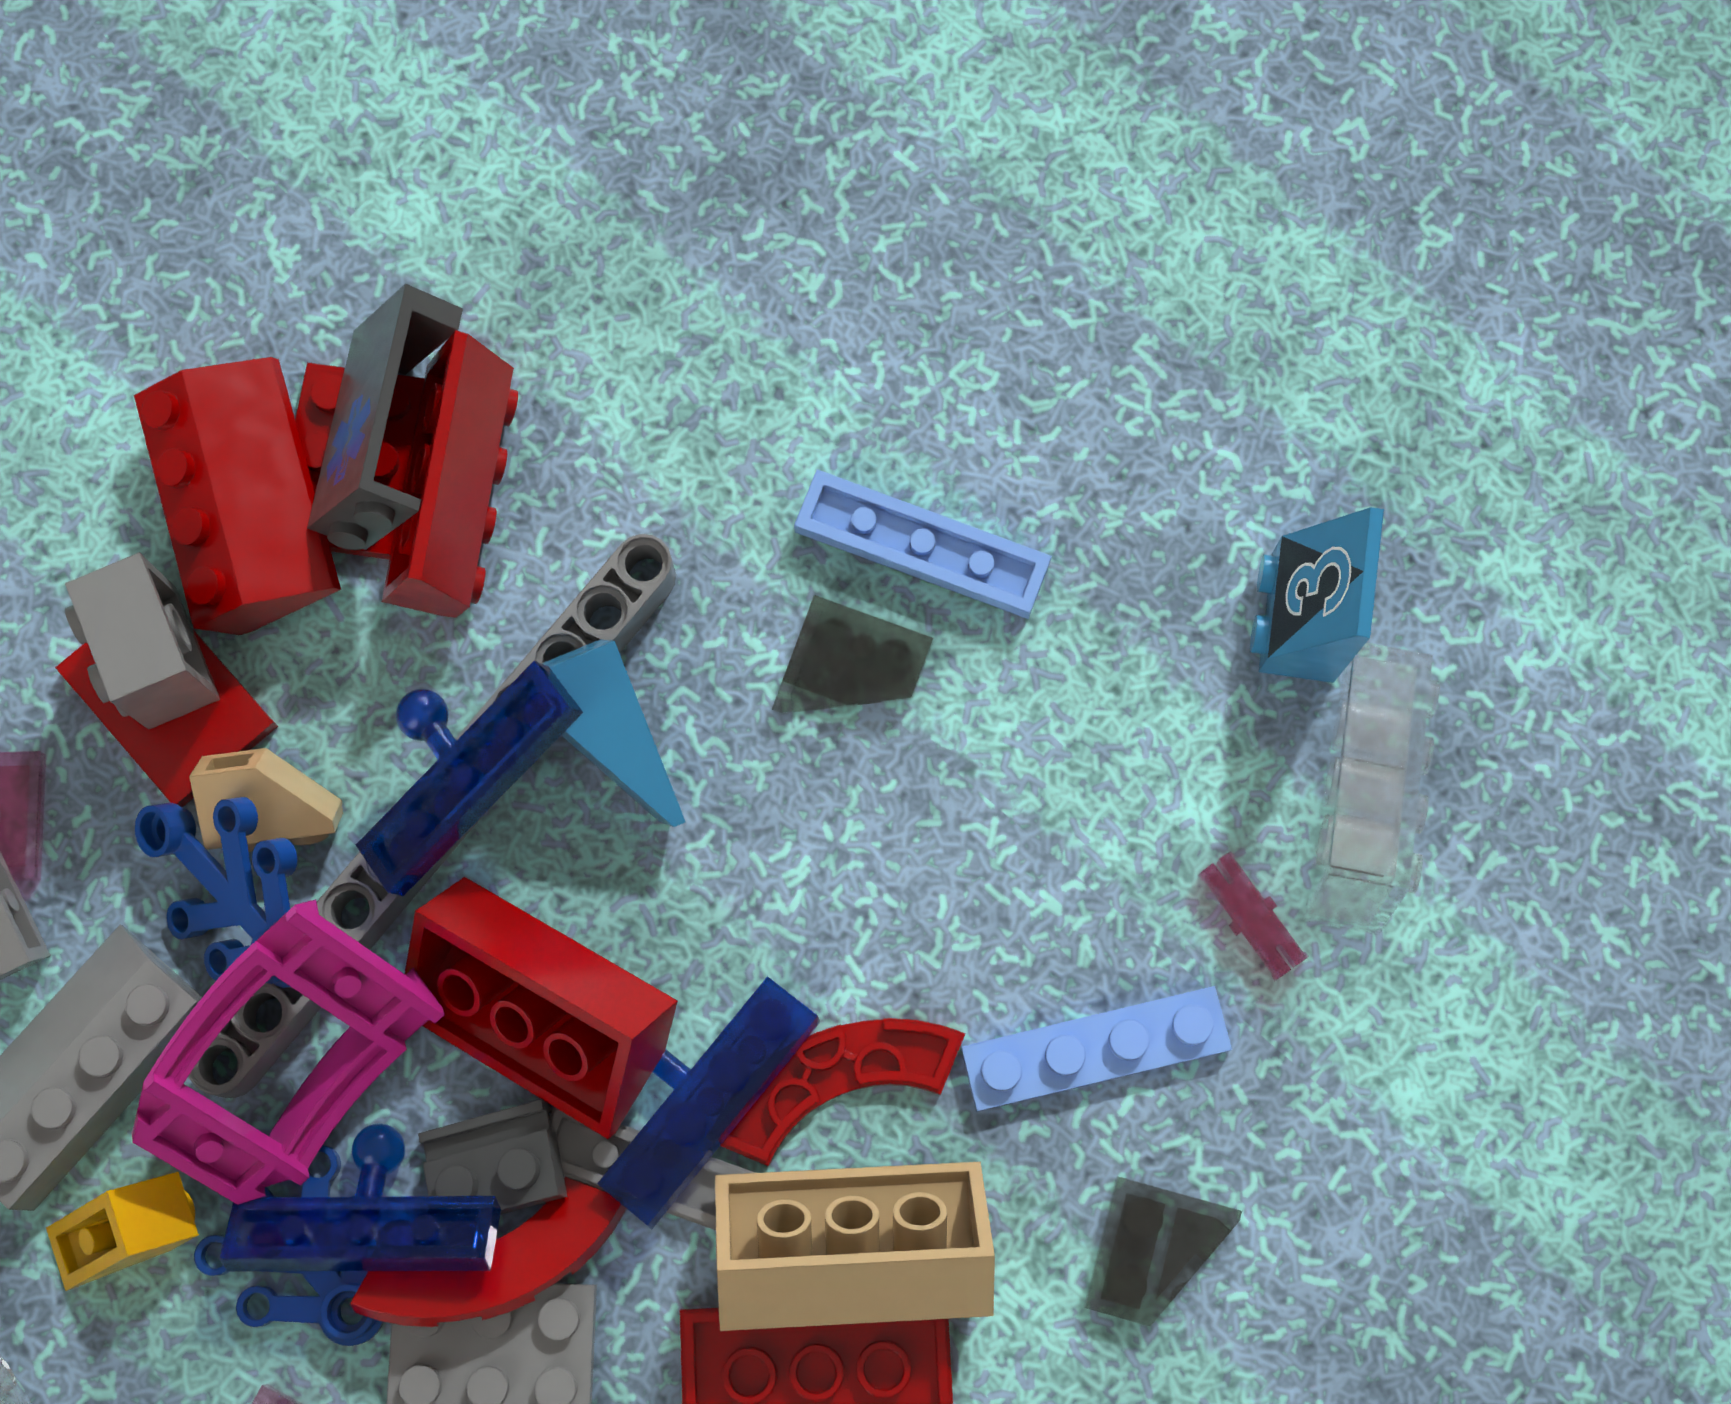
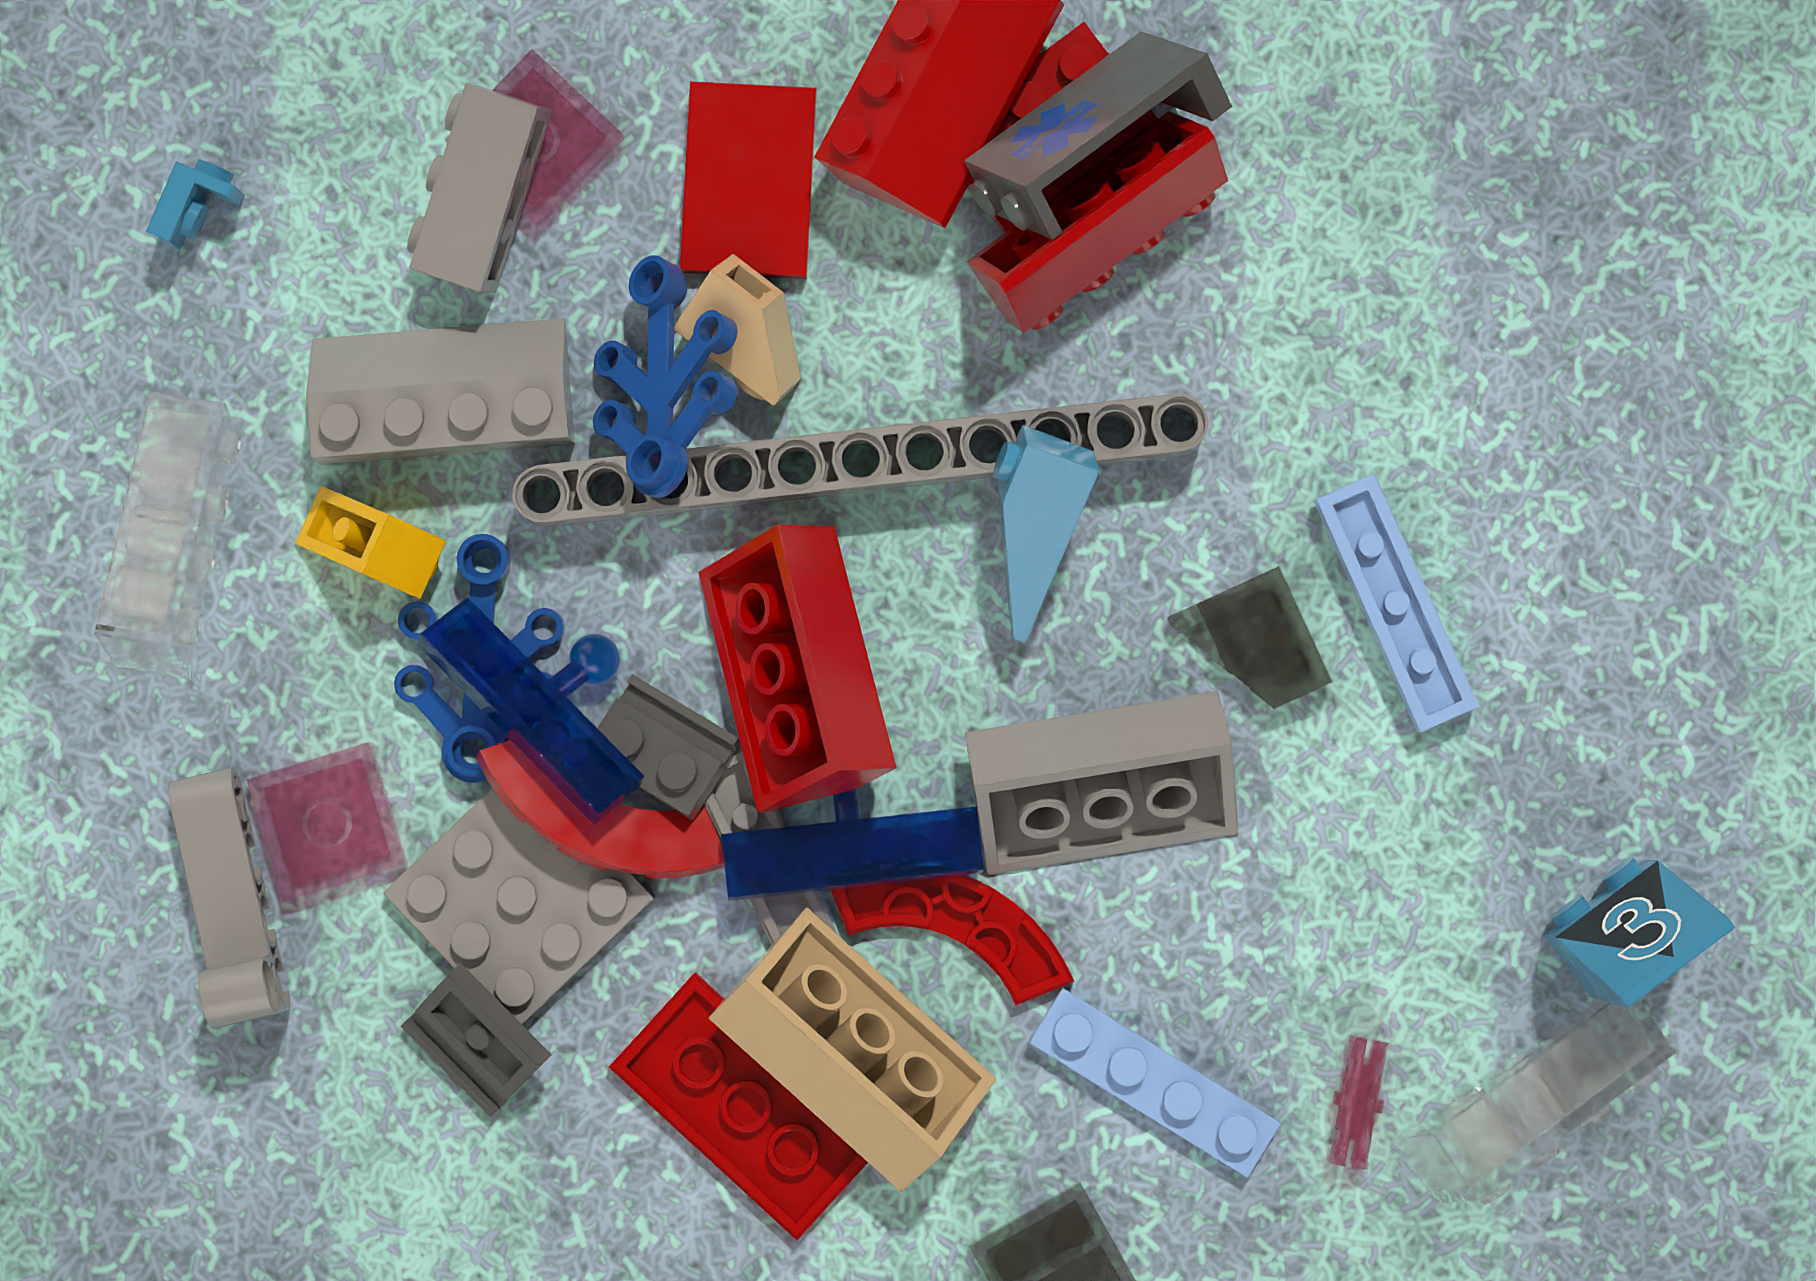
camera: 45 degrees right, 10 degrees up
light grey brick [65,552,220,730] -> none
dark pink wedge [132,899,444,1205] -> none
clear blue plate [356,660,583,896] -> none
none -> light grey slope [965,691,1238,875]

